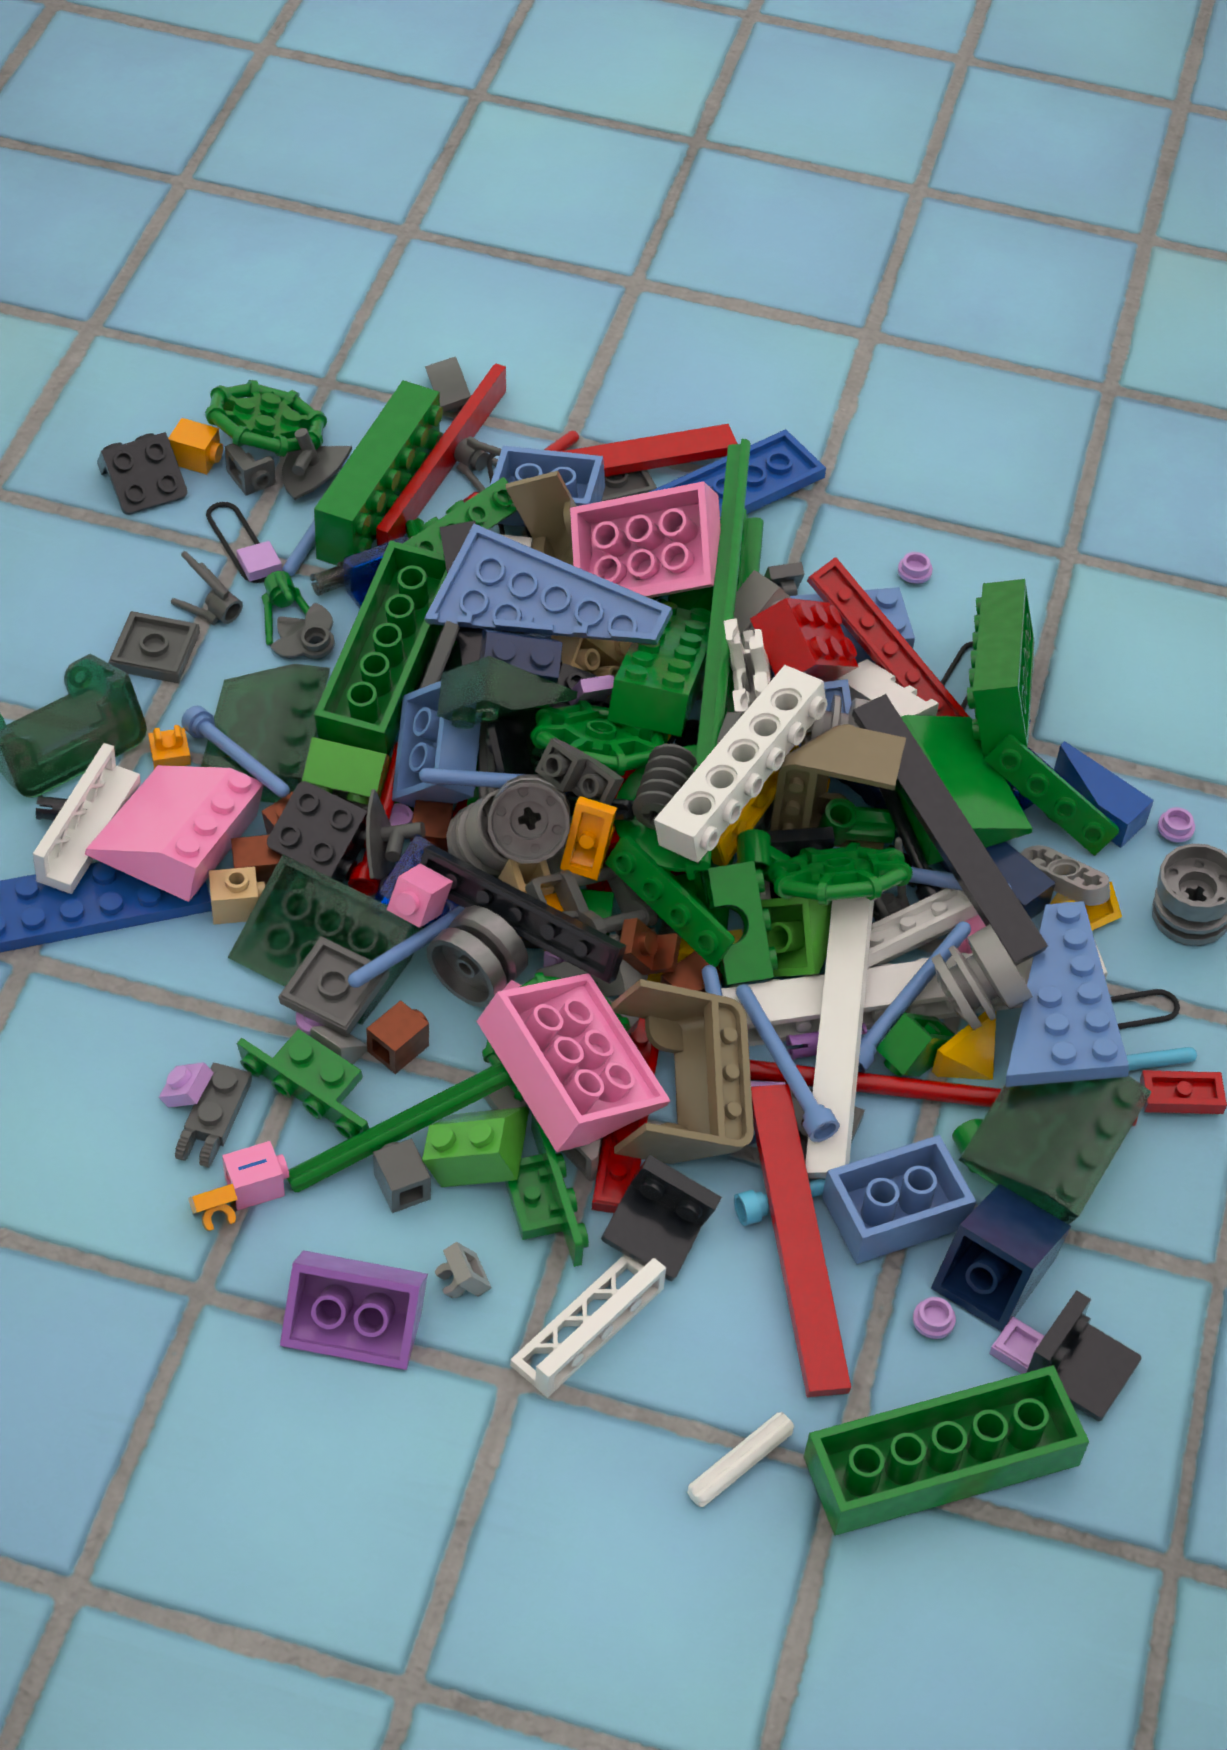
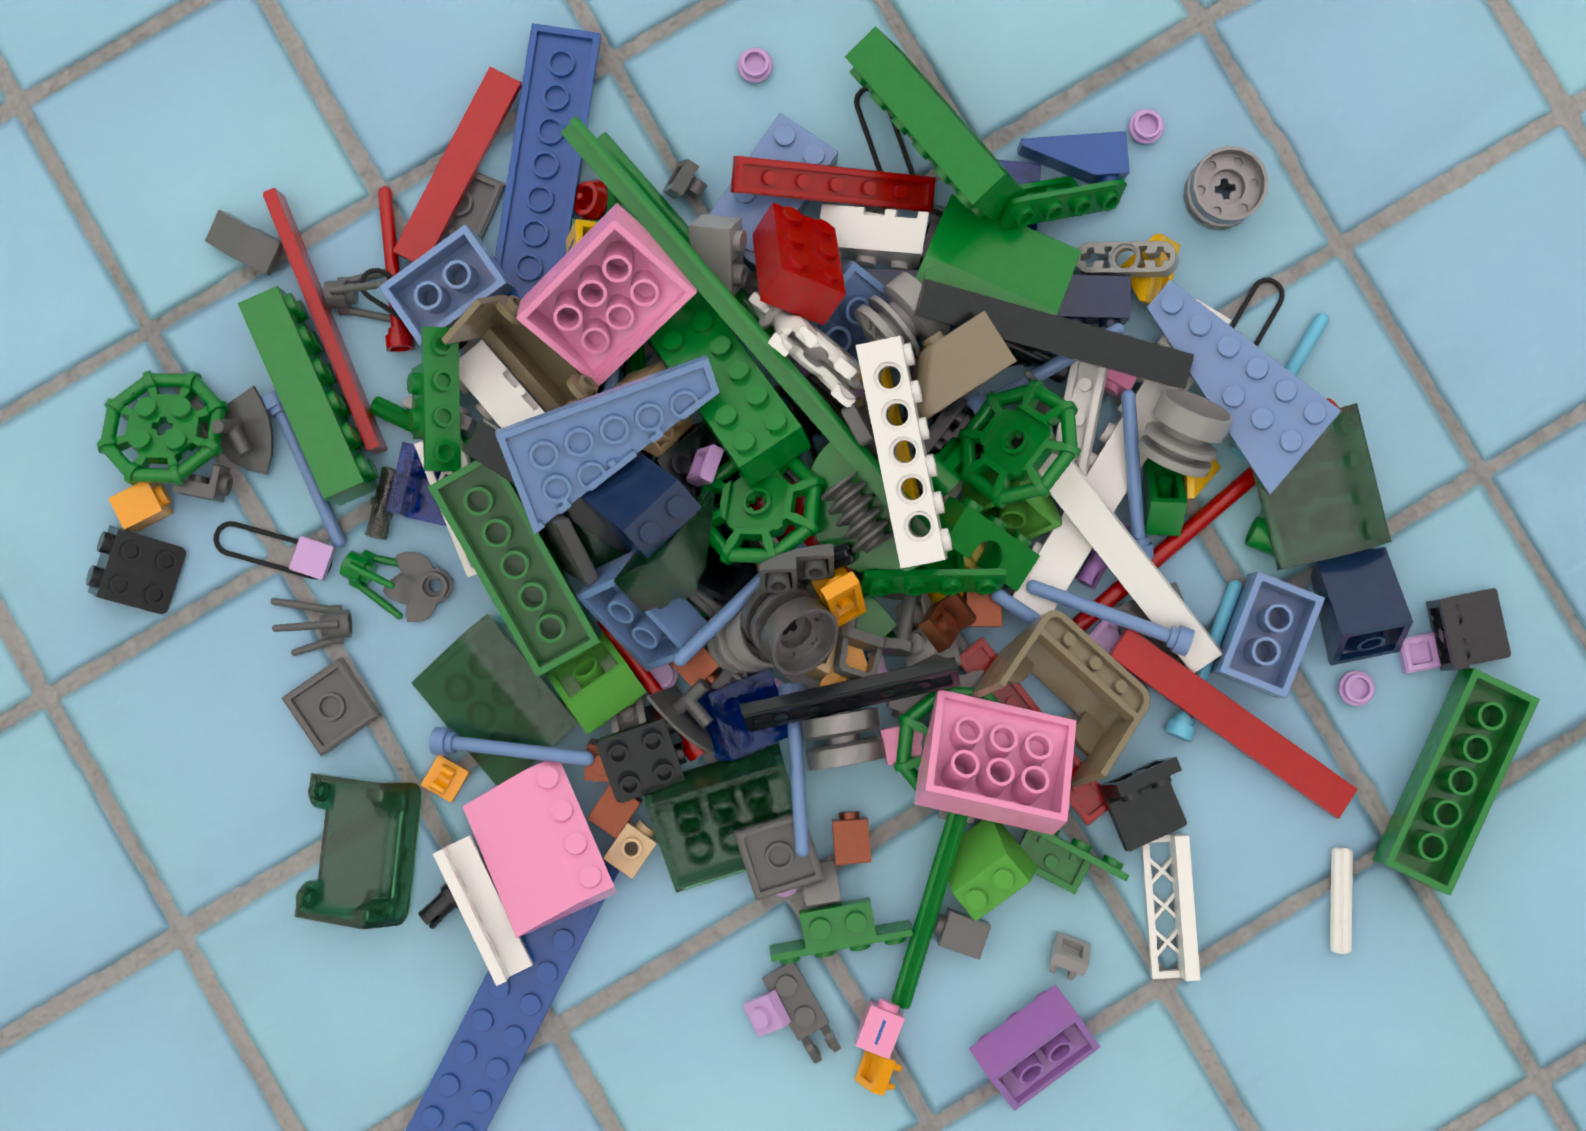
camera: 45 degrees left, 35 degrees up
bright pink brick [387,863,453,928] -> none
red plate [1140,1070,1227,1114] -> none

